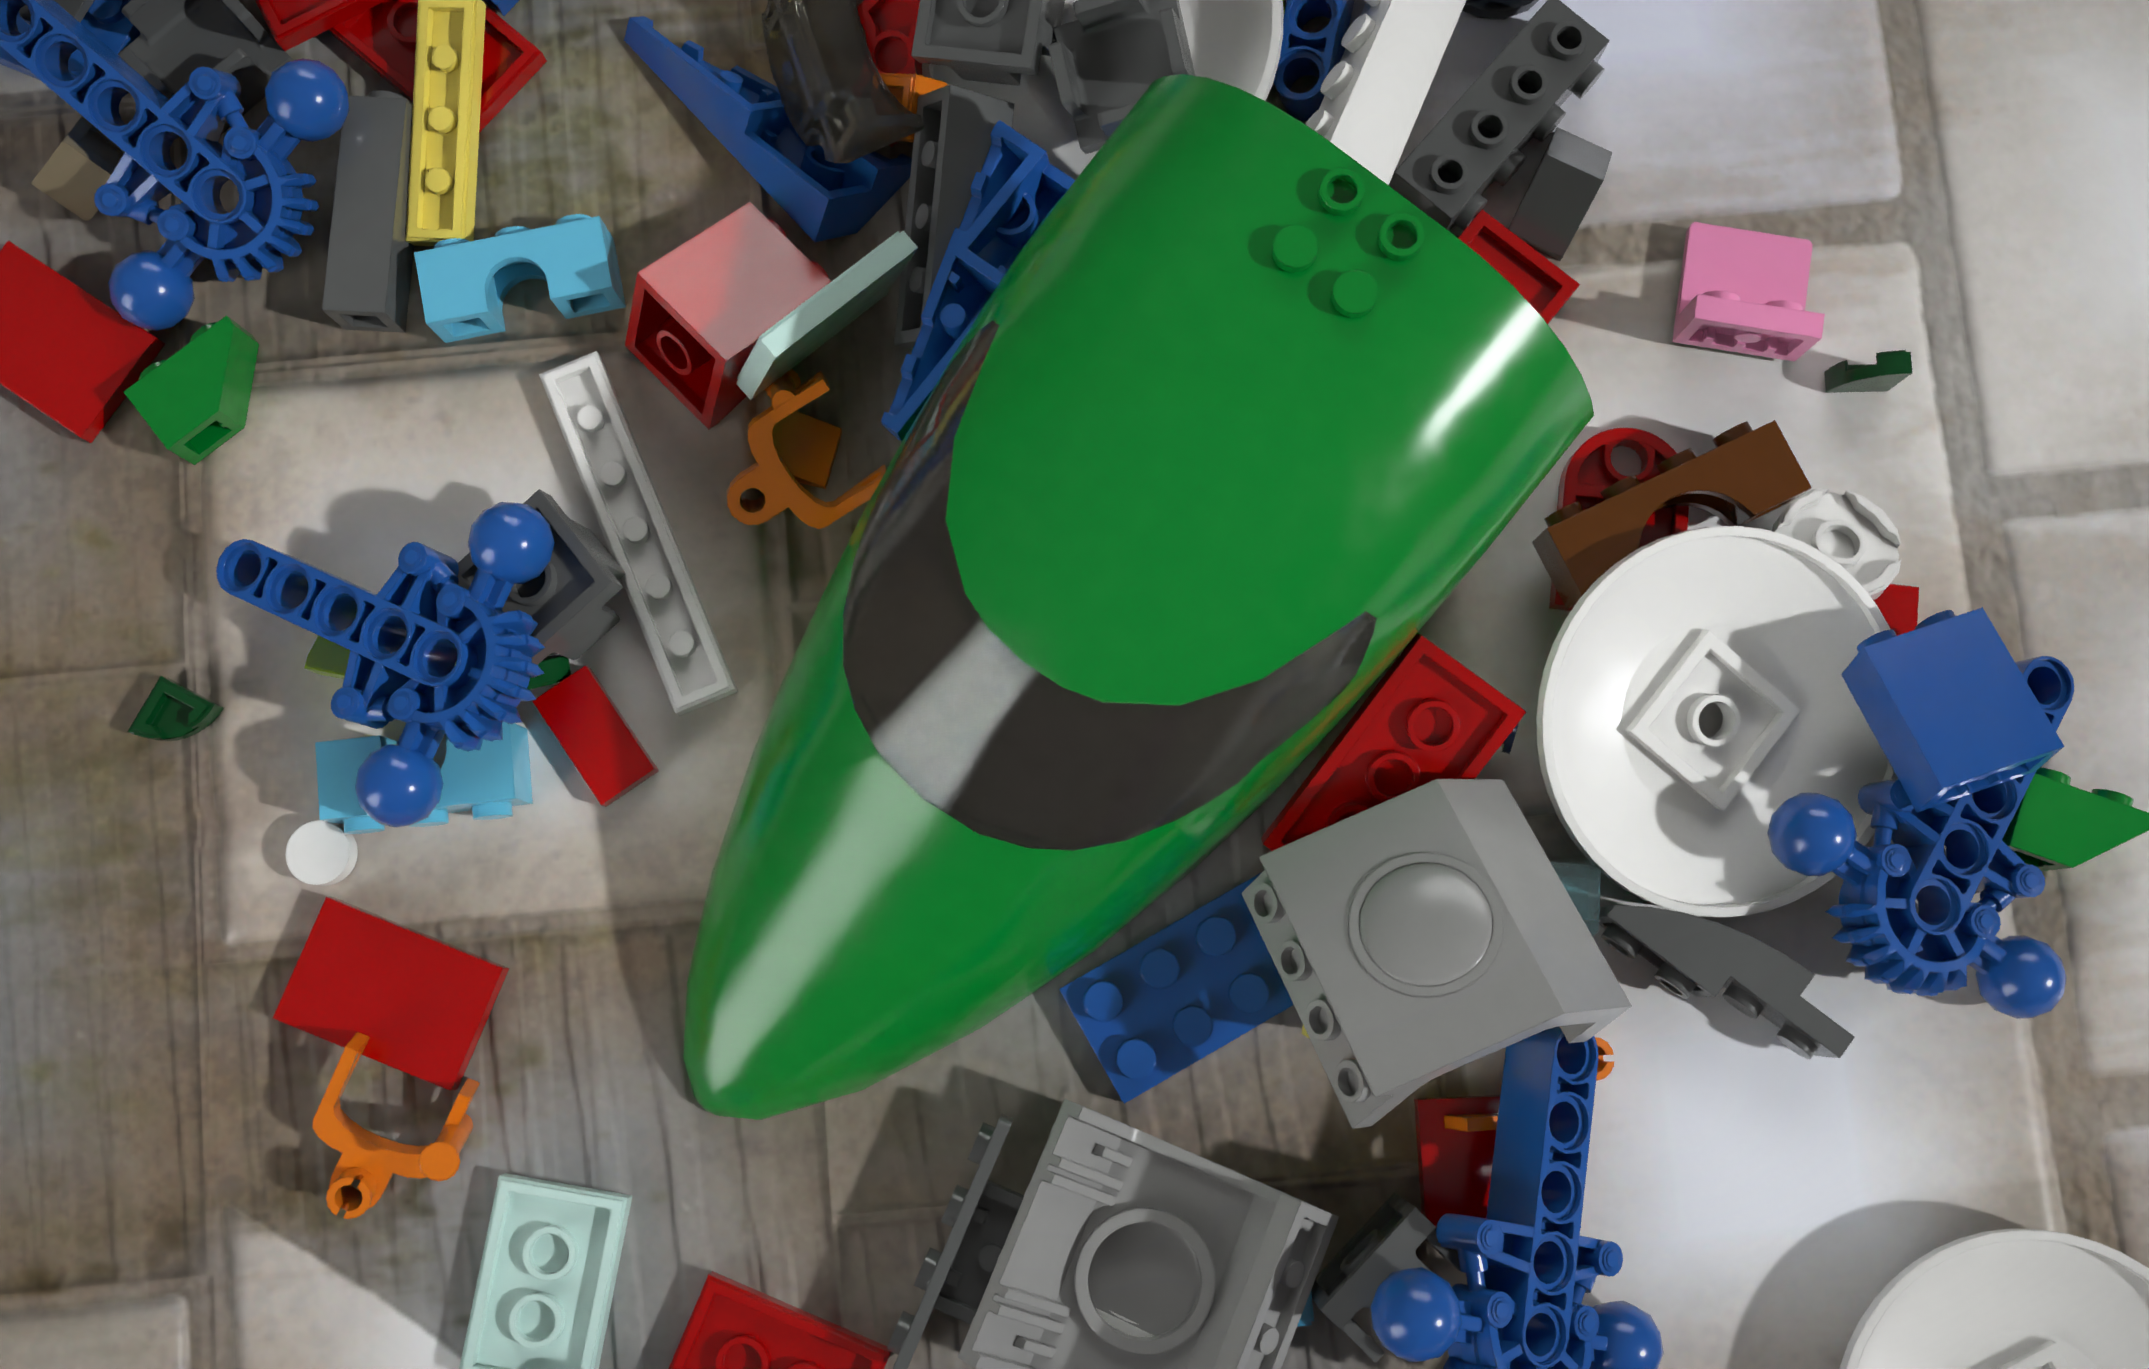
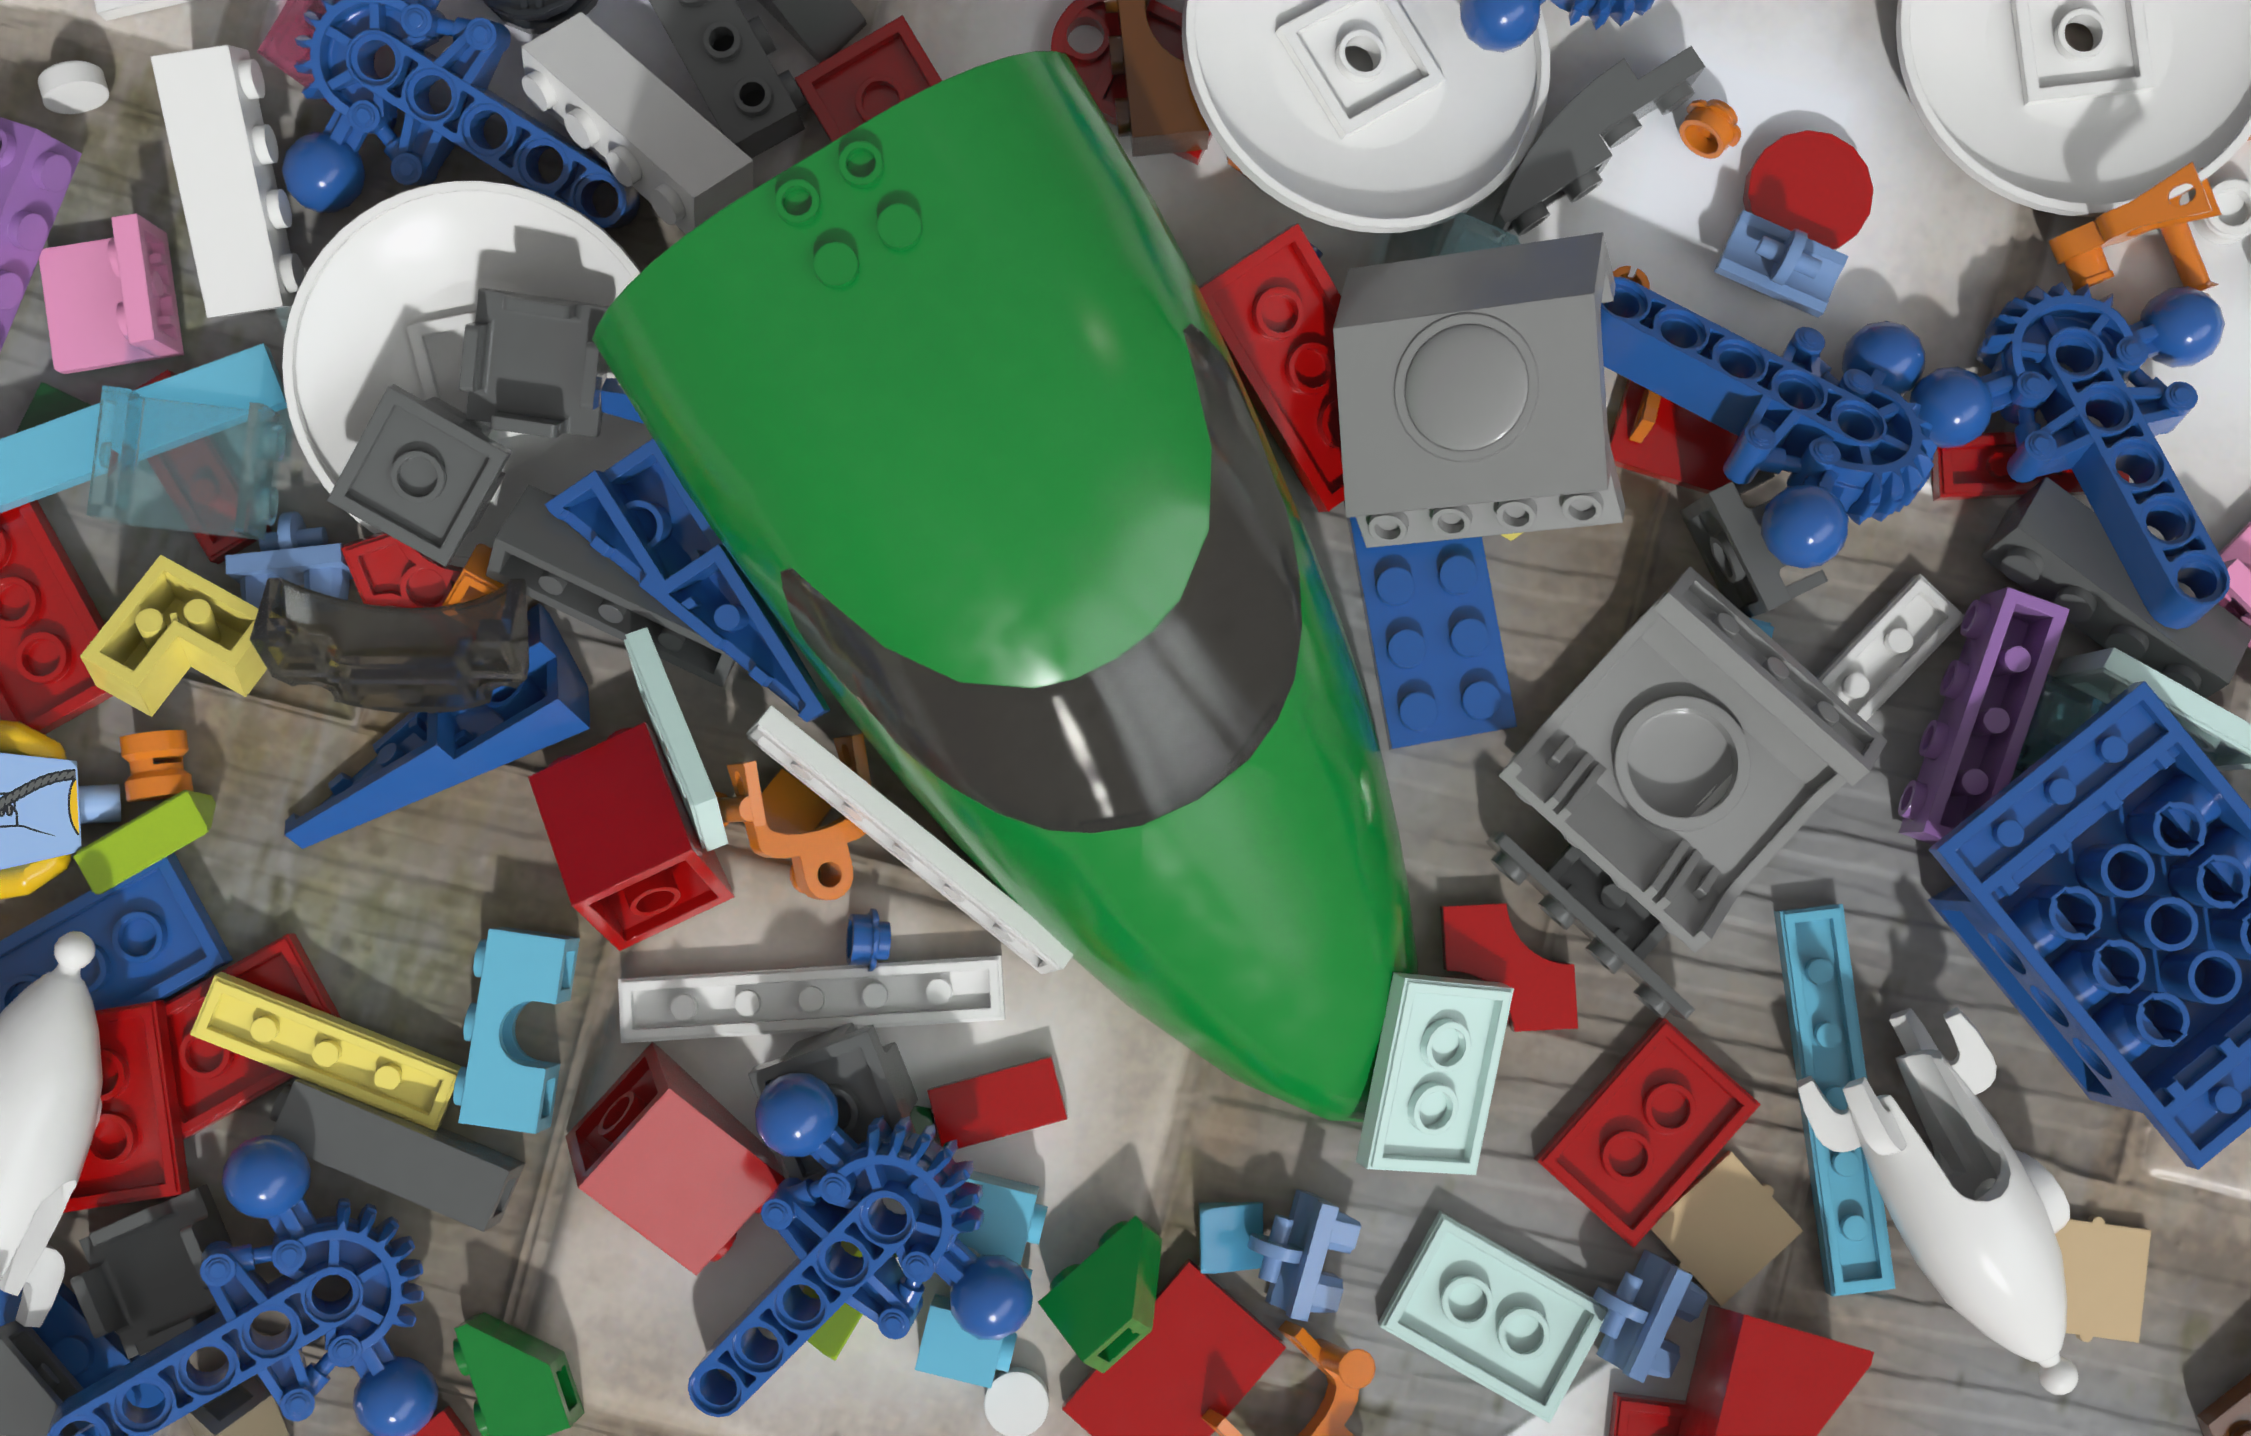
camera: 70 degrees left, 5 degrees up
none -> slope [565,1042,785,1276]
none -> white tile [746,705,1073,974]
none -> blue plate [846,908,891,972]
none -> green slope [1038,1215,1162,1374]
none -> dark azure slope [1199,1202,1264,1274]
none -> medium blue hips [1247,1189,1361,1322]
none -> light aqua tile [1356,972,1514,1175]
none -> red tile [1440,903,1578,1032]
none -> orange plate [1679,99,1741,159]
none -> medium blue hips [1714,210,1849,318]
none -> red tile [1743,130,1874,250]

